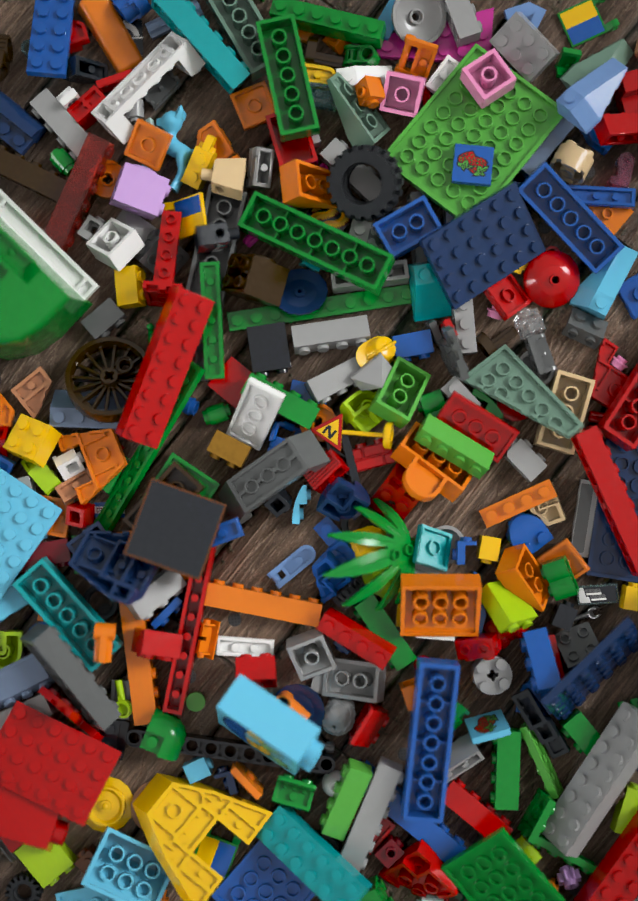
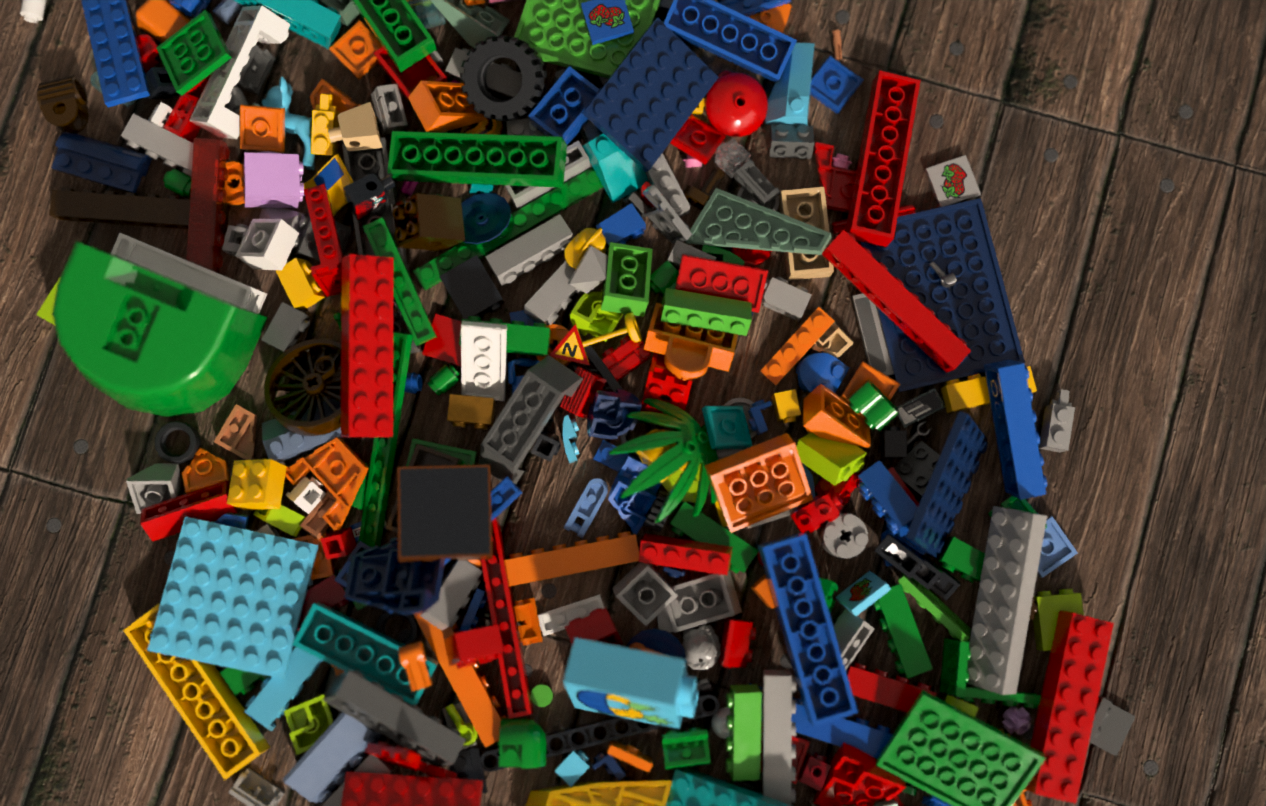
camera: 25 degrees left, 5 degrees down
none -> green plate [157,10,232,96]

